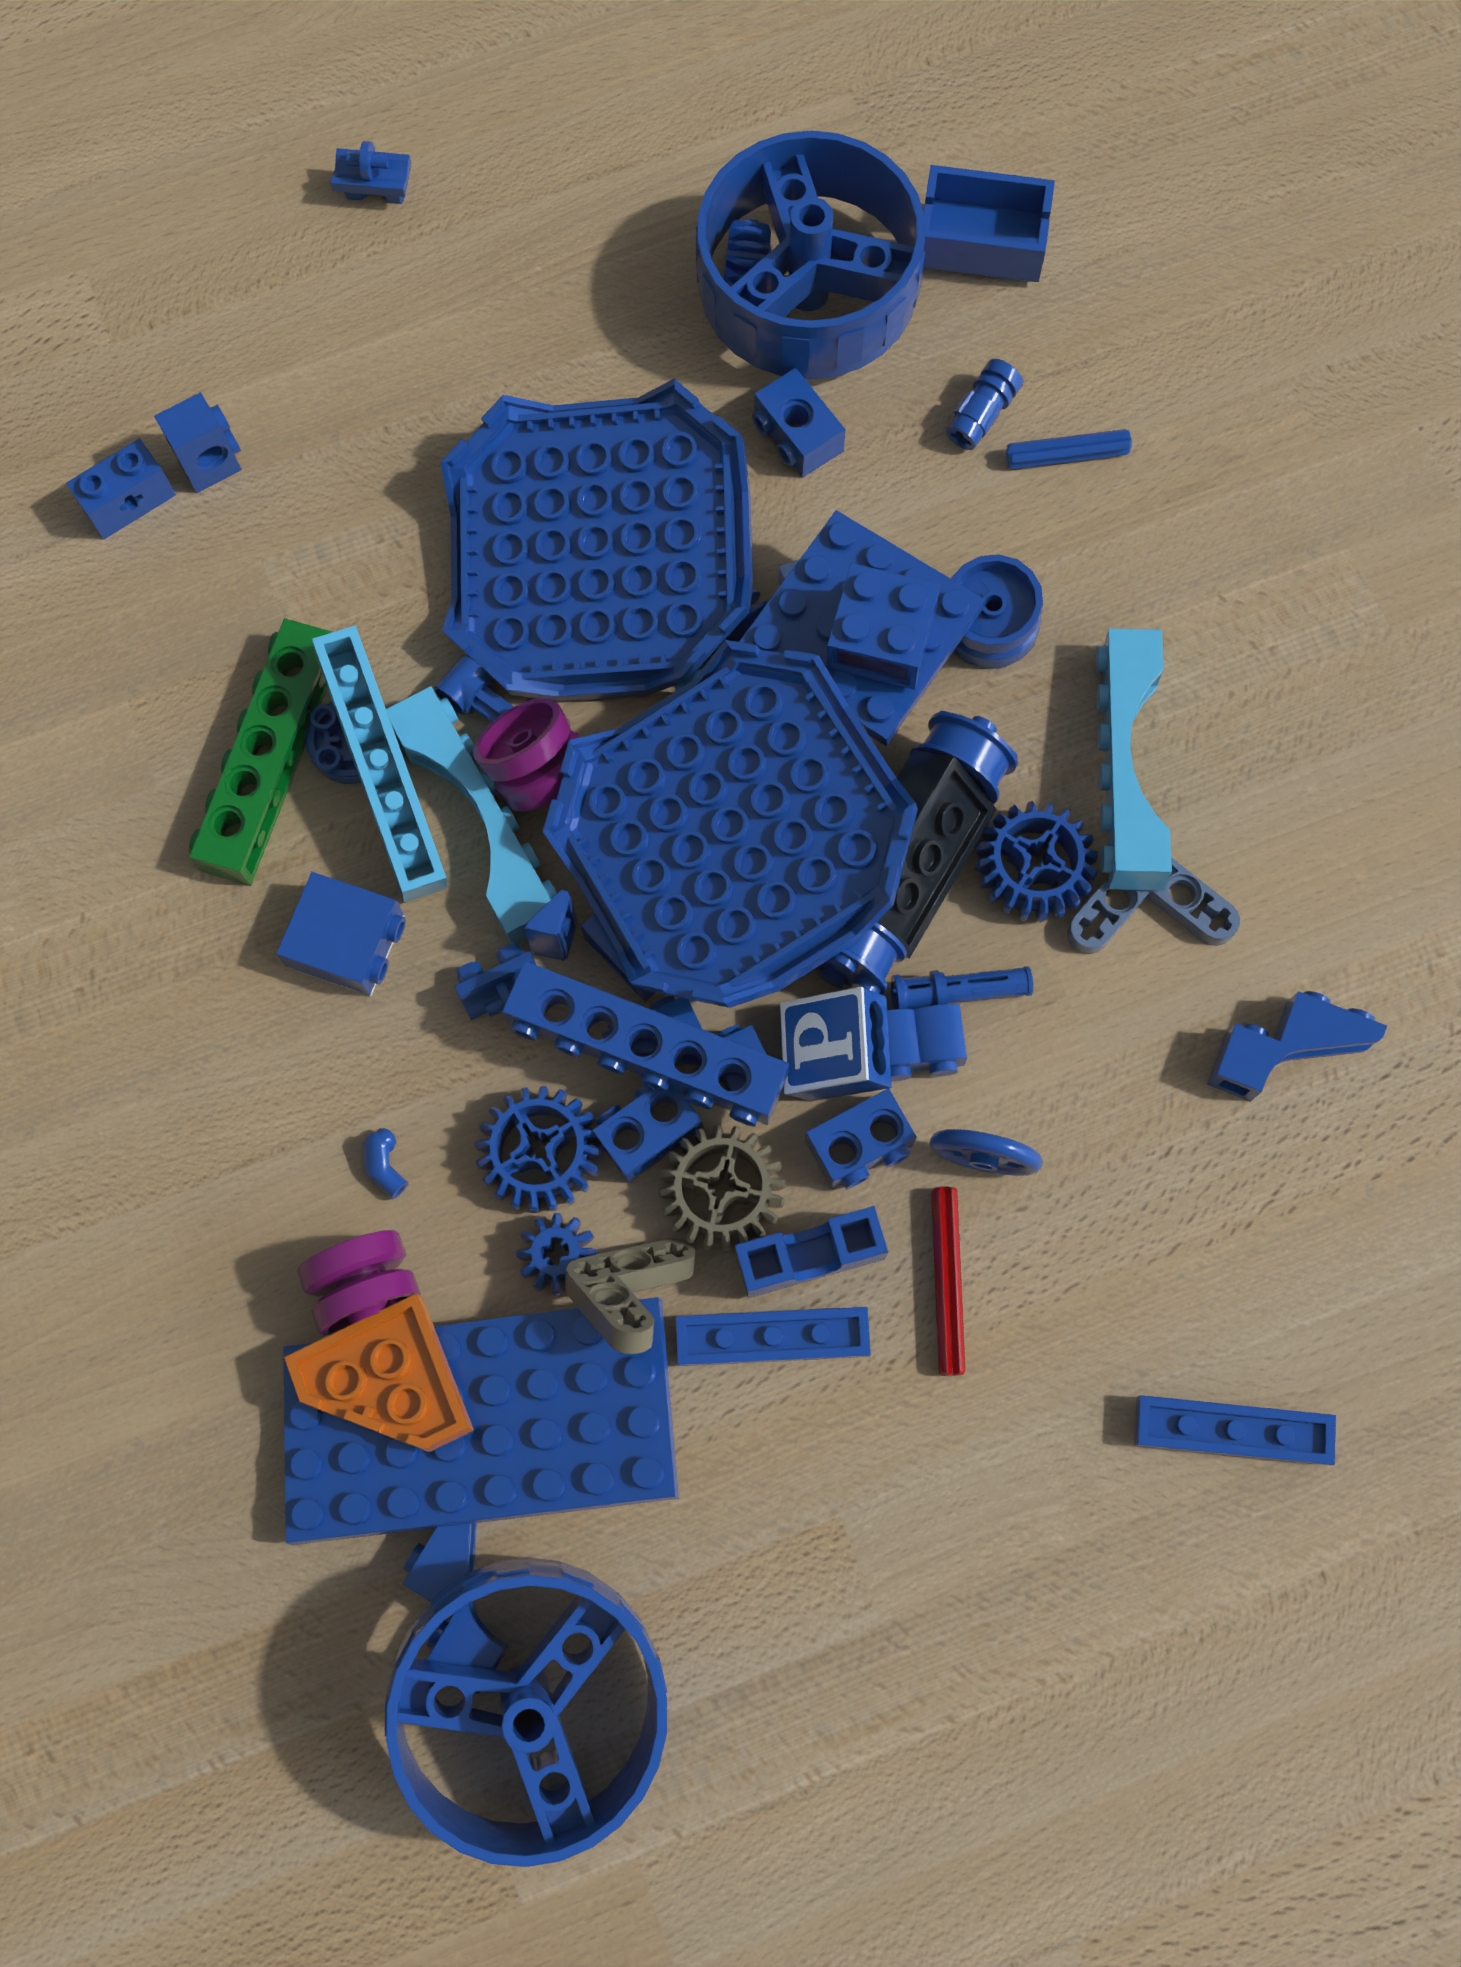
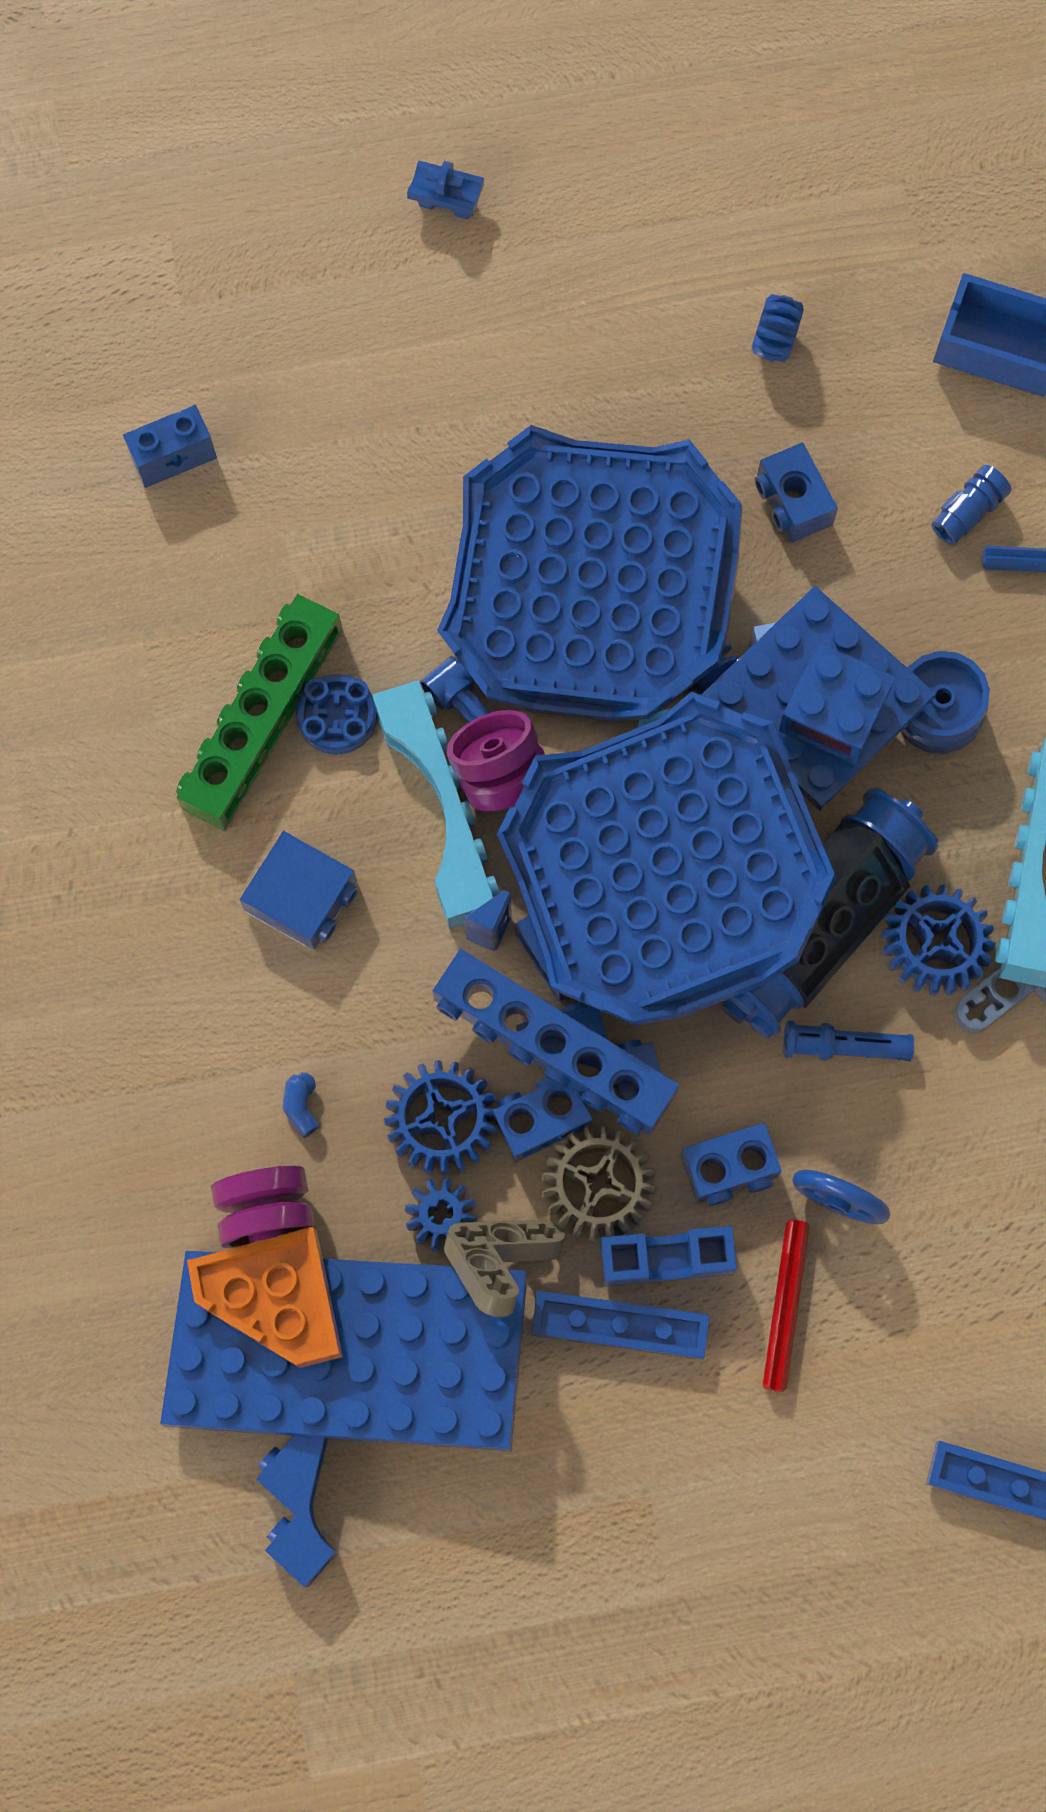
camera: 10 degrees right, 0 degrees up
blue brick [154,392,242,493] -> none
medium azure brick [312,625,447,903] -> none
blue wheel [384,1557,668,1867] -> none
blue hips [454,942,537,1020] -> none
blue wheel [696,130,926,379] -> none
piece [780,987,892,1101] -> none
blue brick [887,1004,967,1082] -> none

